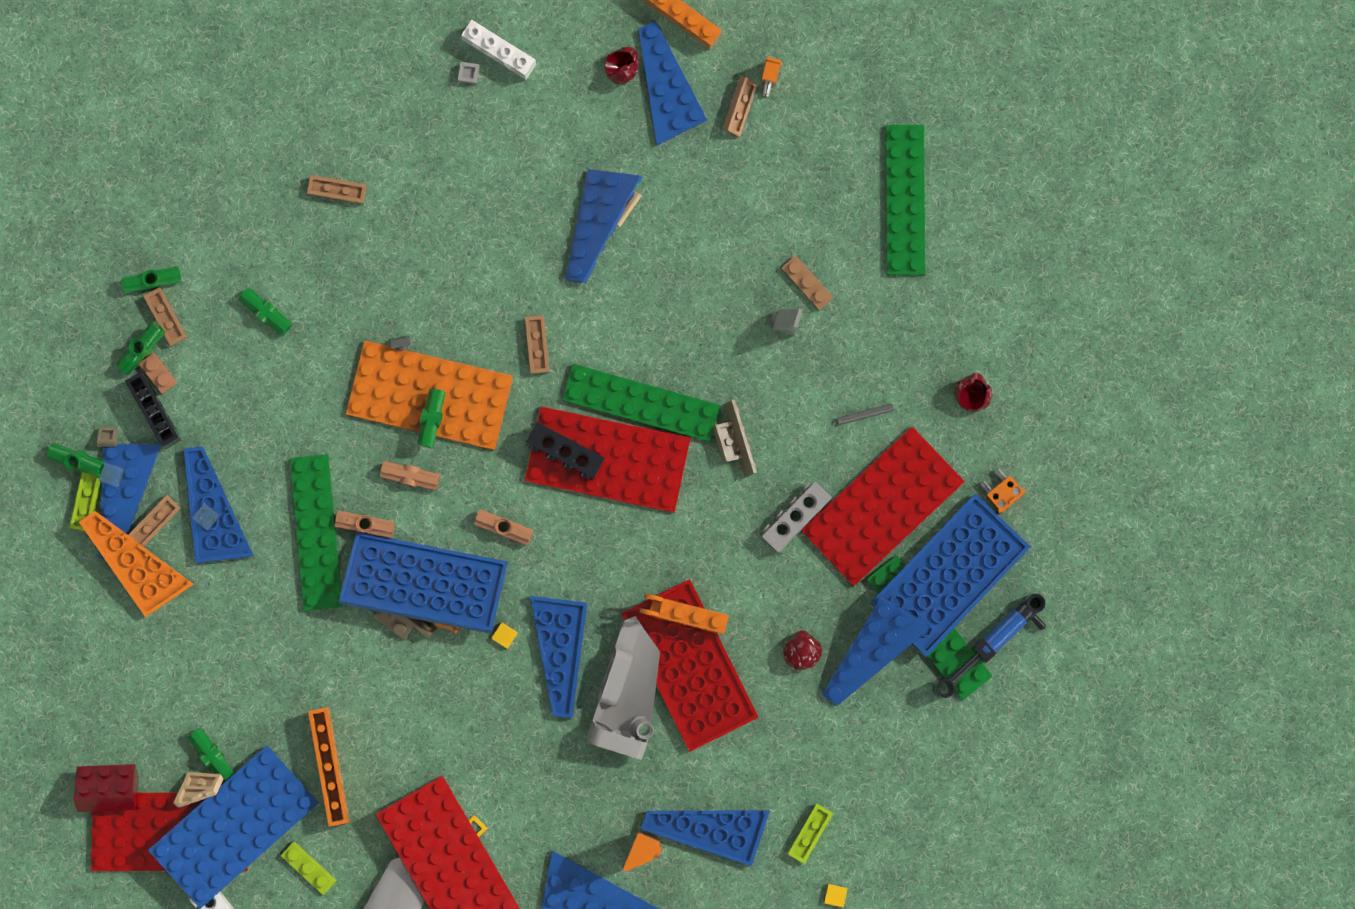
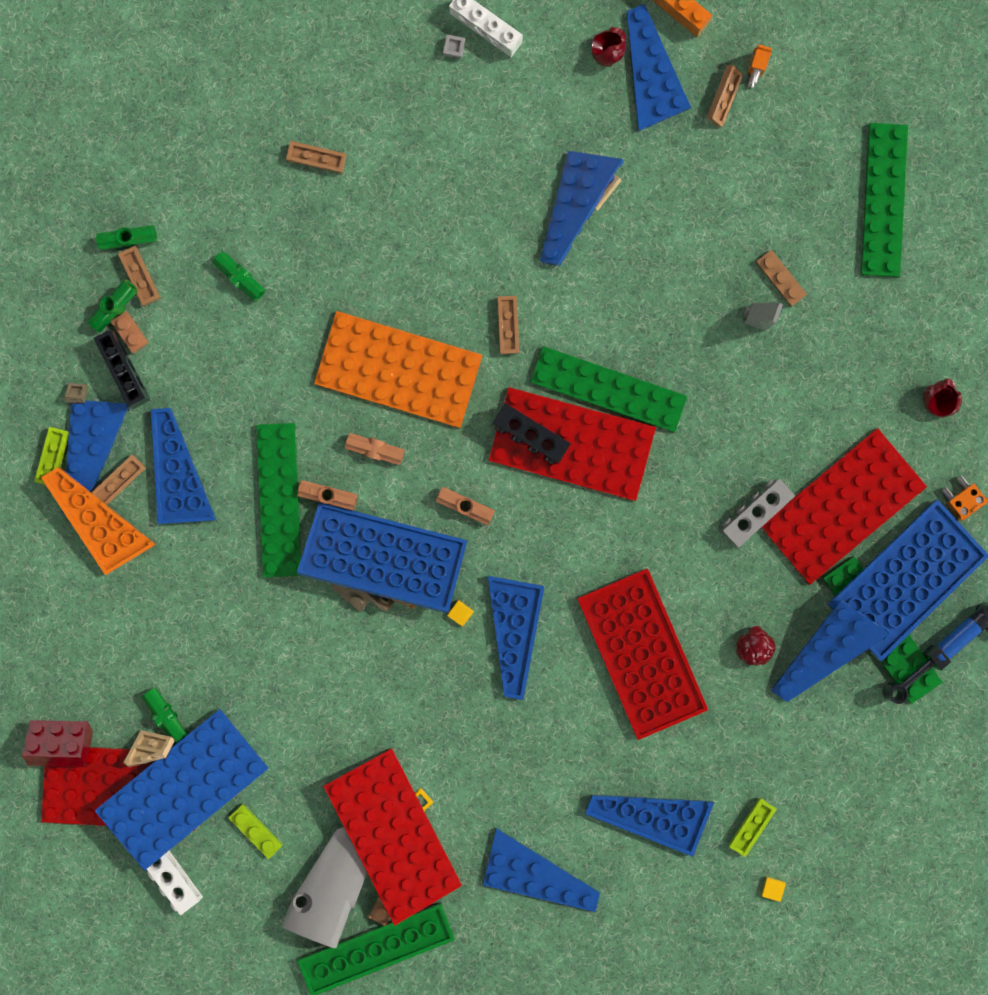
camera: 10 degrees right, 5 degrees up
green piece [46,443,106,478] -> none
clear light blue plate [99,463,125,487] -> none
clear light blue plate [193,503,220,531] -> none
orange brick [308,707,350,827] -> none
dark grey plate [390,335,411,351] -> none
green piece [417,388,446,448] -> none
light grey panel [586,616,660,760] -> none
orange slope [623,832,662,871] -> none
orange hinge [640,593,729,635] -> none
dark tan bracket [712,400,757,478] -> none
dark grey bar [836,403,894,425] -> none

